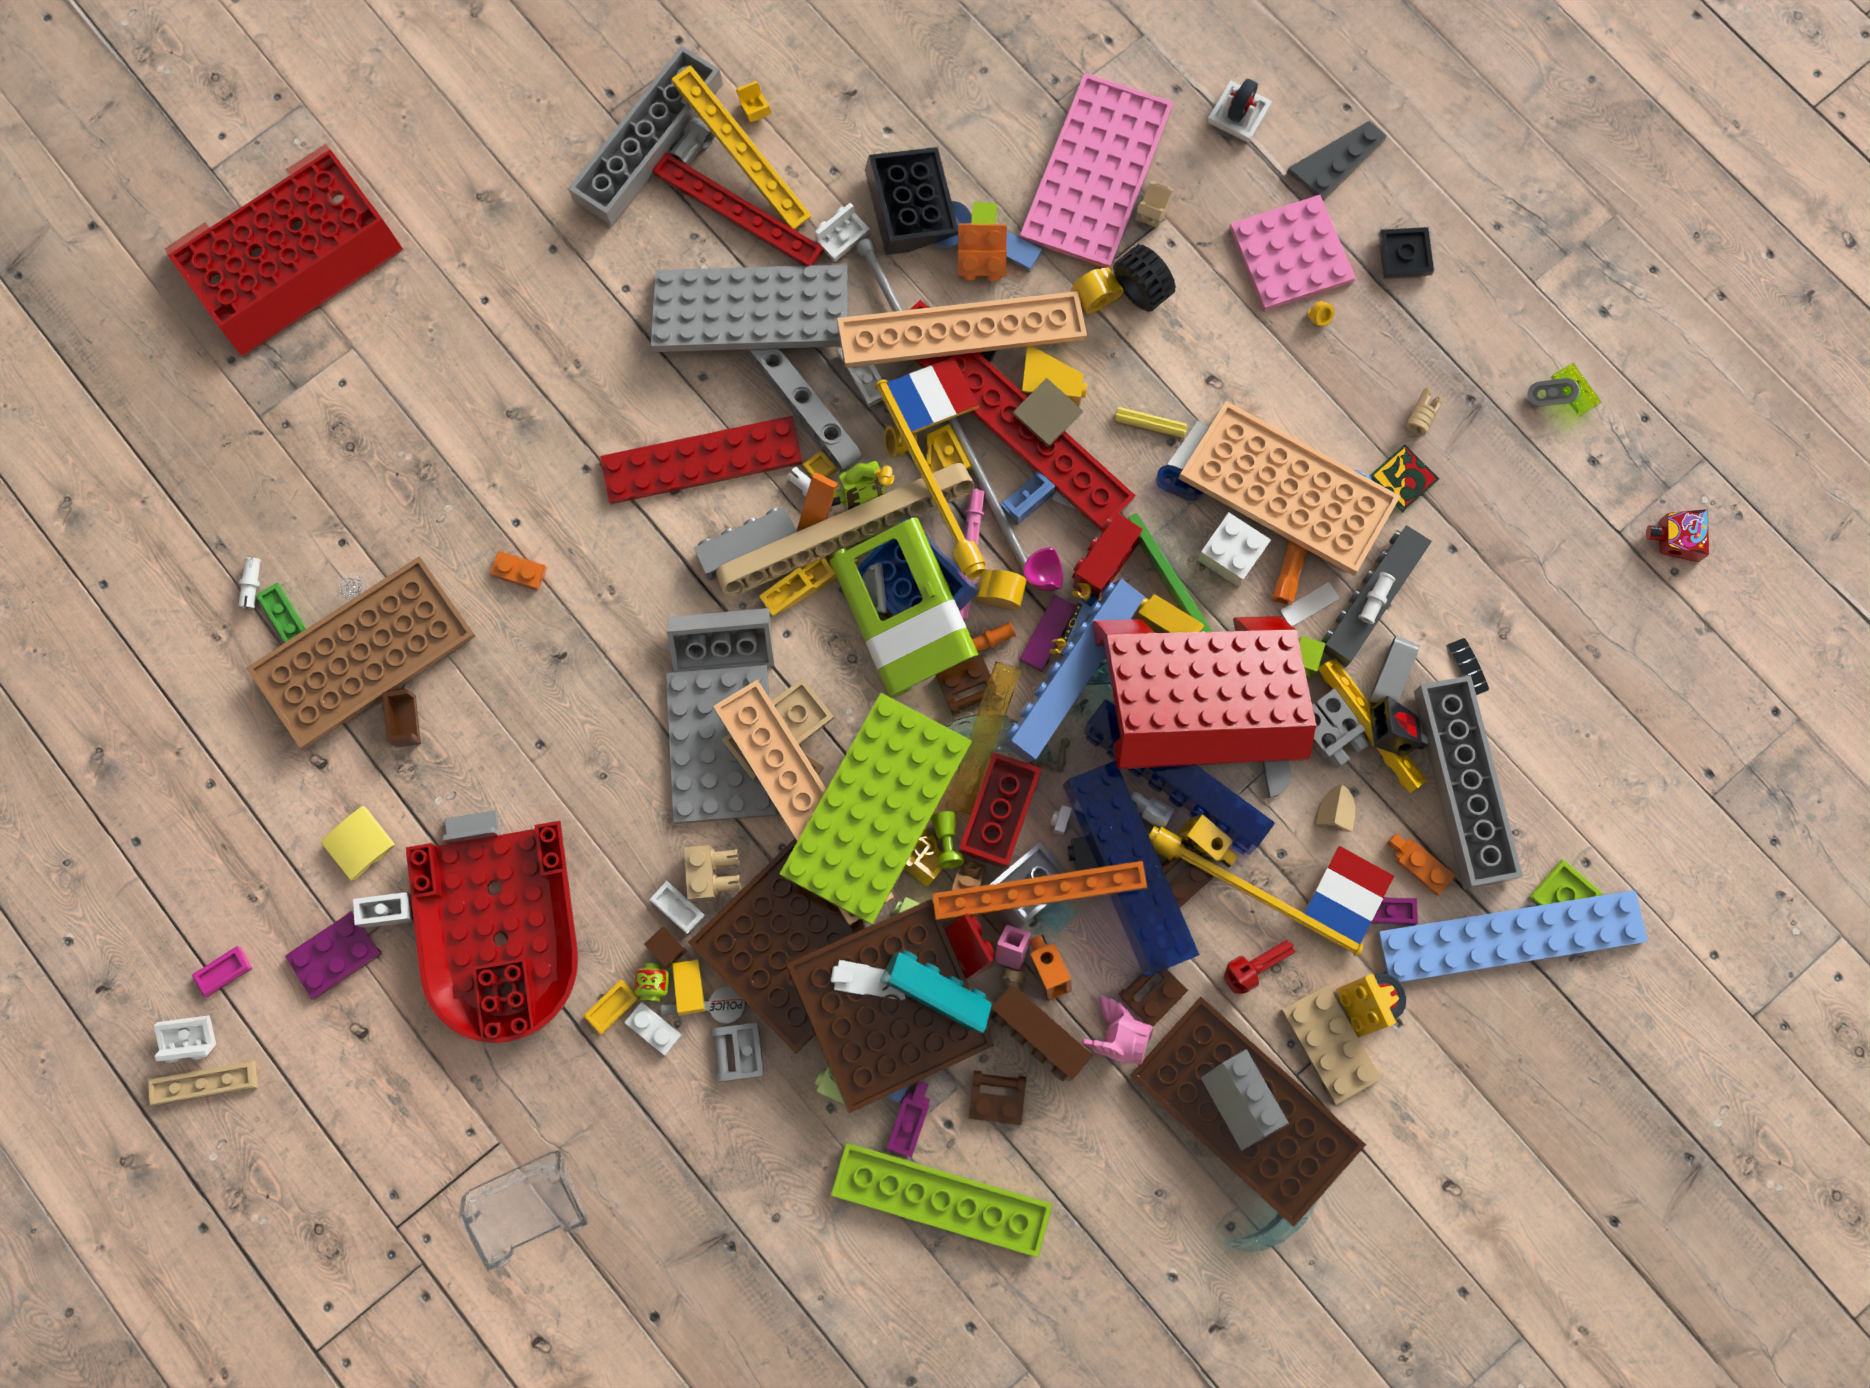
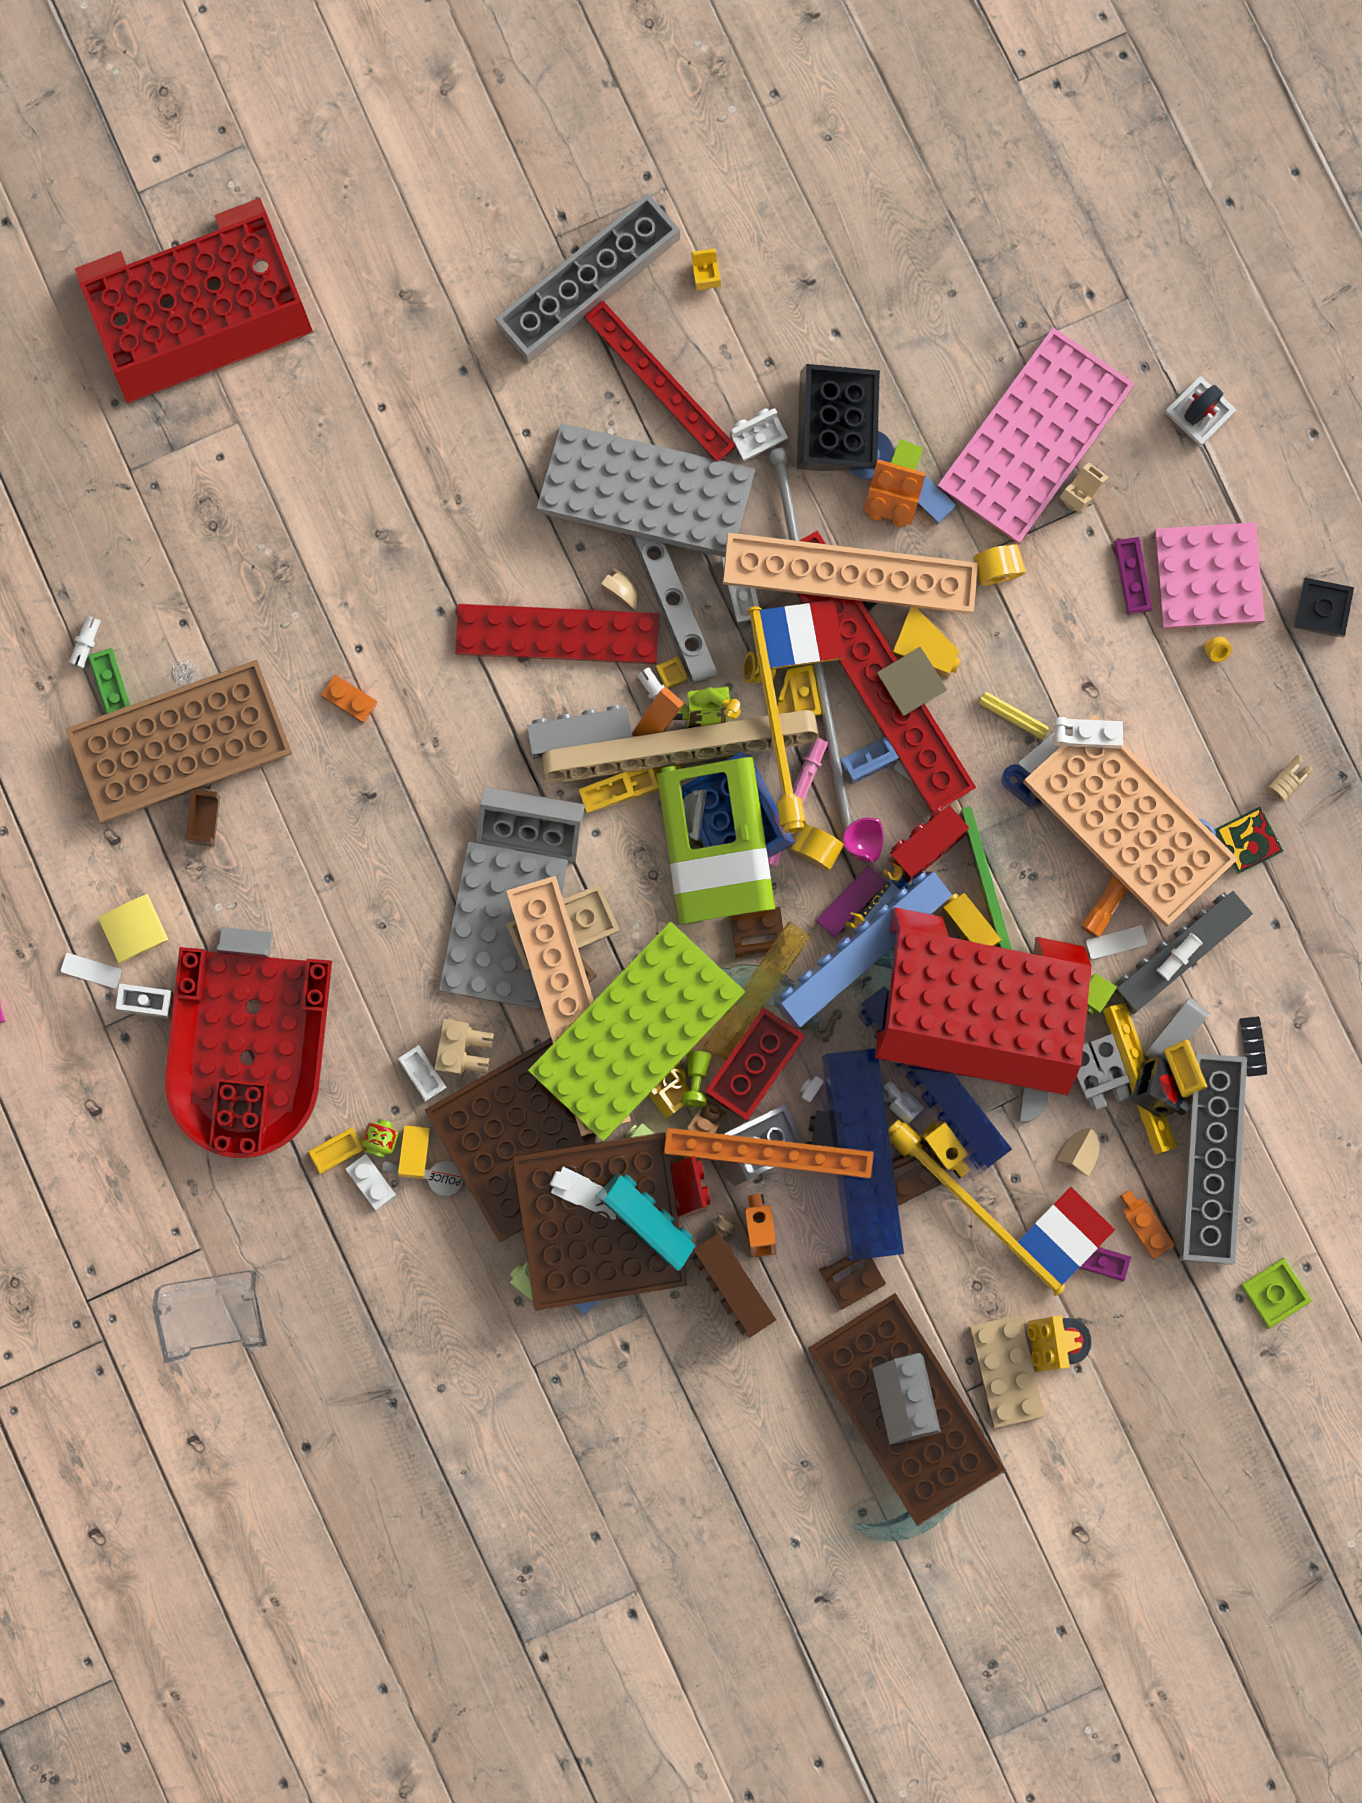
camera: 15 degrees right, 5 degrees up
magenta plate [285,911,382,1000] -> none
reddish brown panel [644,927,688,969] -> none
light grey piece [670,118,715,165] -> none
yellow plate [671,65,812,230] -> none
light grey plate [711,1022,764,1082] -> none
lime plate [831,1142,1053,1258] -> none
magenta hinge [886,1081,930,1158] -> none
reddish brown plate [968,1070,1027,1125] -> none
orange pin [972,621,1016,653] -> none
bright pink brick [995,924,1031,971] -> none
clear light blue panel [1039,901,1077,935] -> none
bright pink helmet [1082,995,1153,1064] -> none
black tyre [1113,244,1176,312] -> none
white brick [1197,513,1271,588] -> none
red piece [1224,940,1295,994] -> none
dark grey wing [1287,121,1387,201] -> none
light blue plate [1377,890,1648,982] -> none
none -> white sticker [61,953,122,988]
none -> tan brick [601,568,639,611]
none -> white plate [1052,717,1123,749]
none -> magenta tile [1114,537,1153,615]
none -> yellow tile [1163,1039,1207,1098]

